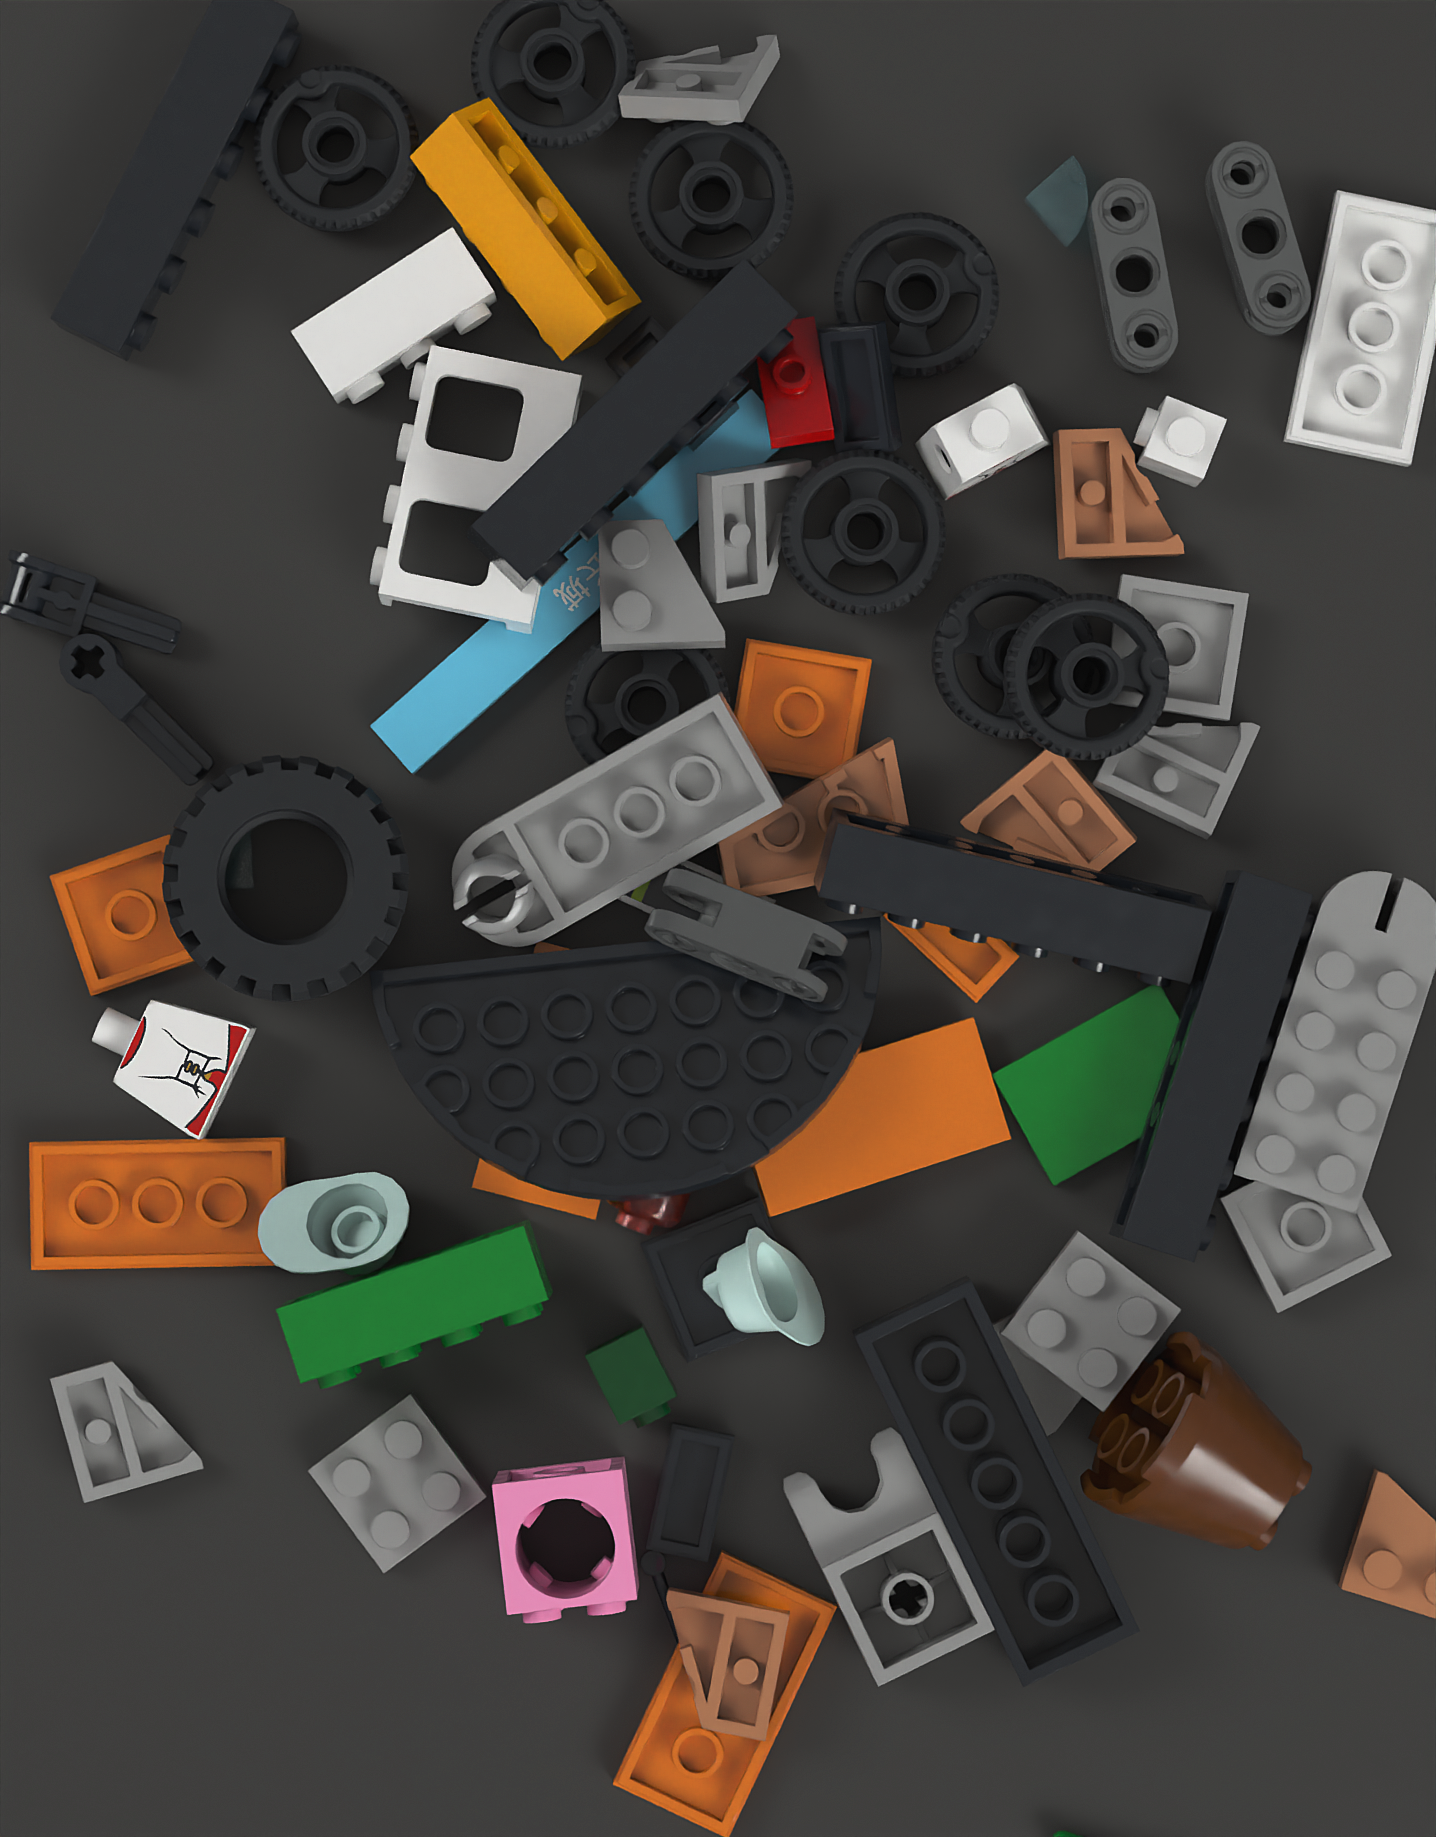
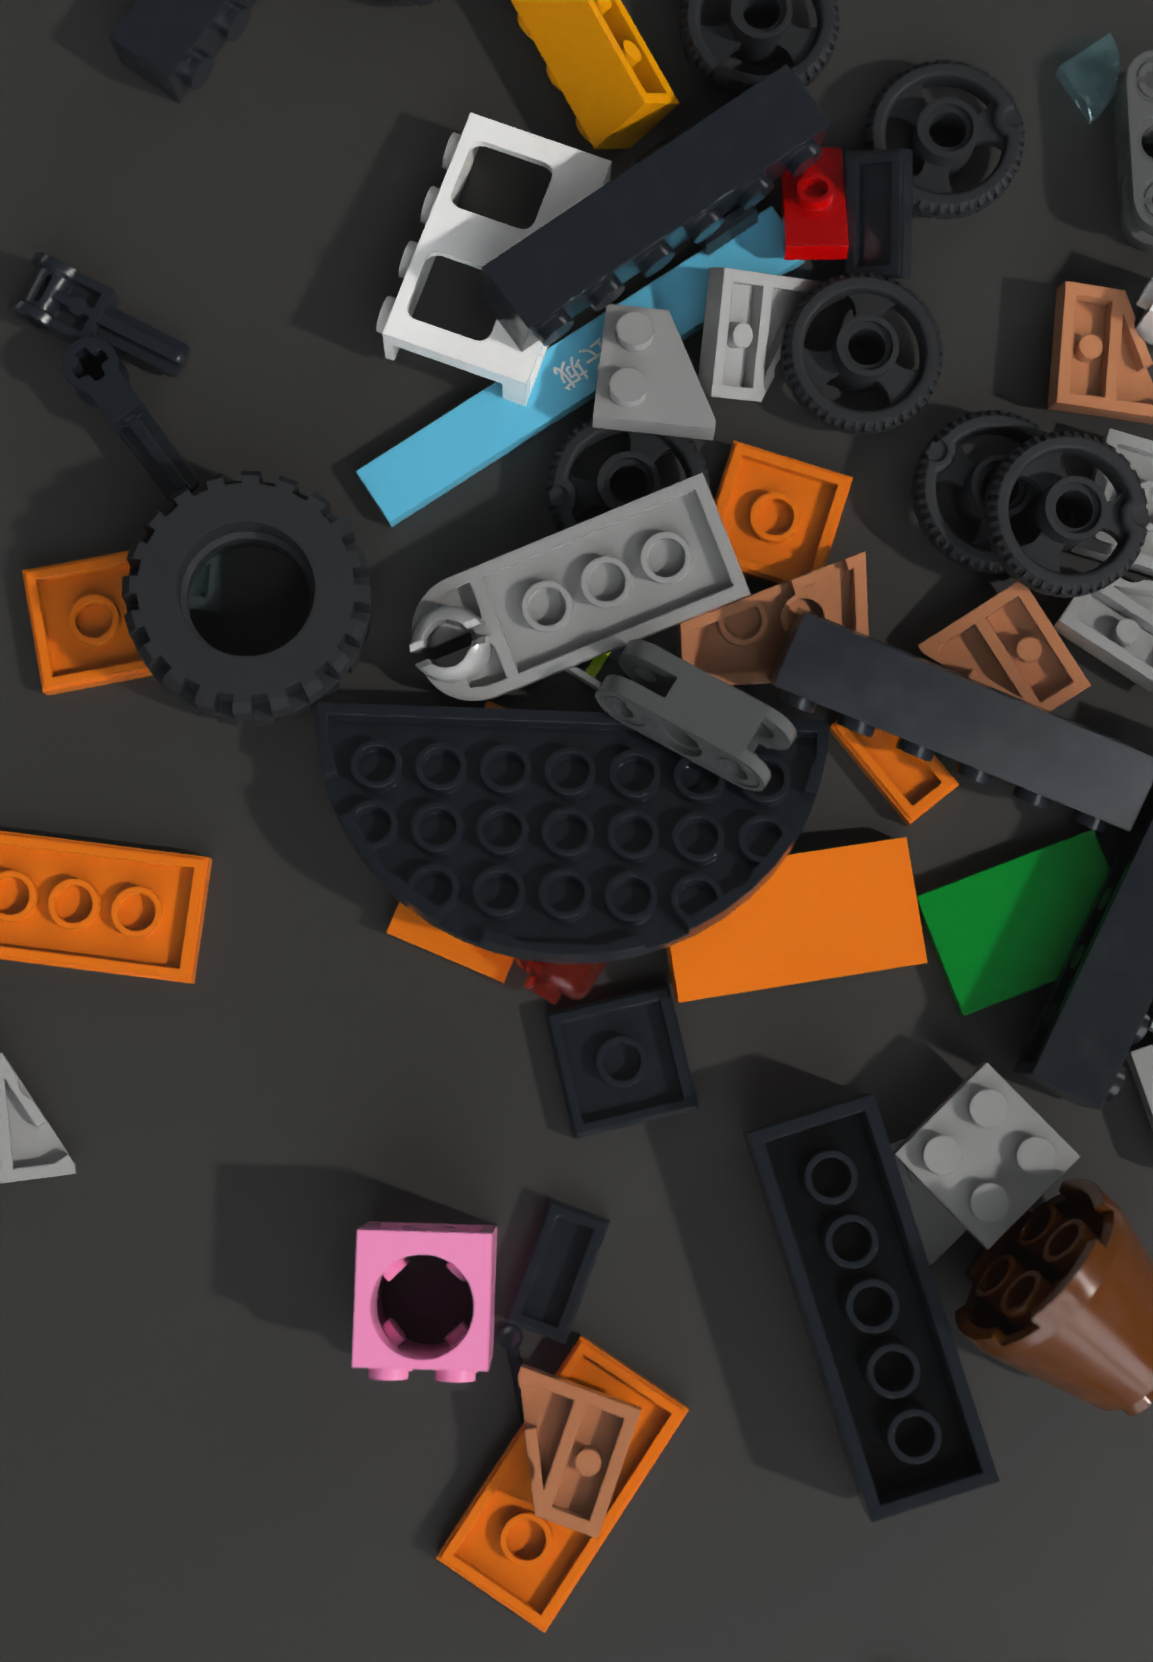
camera: 10 degrees right, 5 degrees down
white torso [92,1000,257,1140] -> none
light aqua piece [257,1172,410,1275] -> none
green brick [276,1219,553,1389] -> none
white brick [291,227,497,404] -> none
light grey plate [308,1393,488,1573] -> none
dark green brick [585,1323,677,1428] -> none
light aqua piece [703,1227,825,1347] -> none
light grey brick [783,1427,995,1687] -> none
white torso [915,383,1051,501] -> none

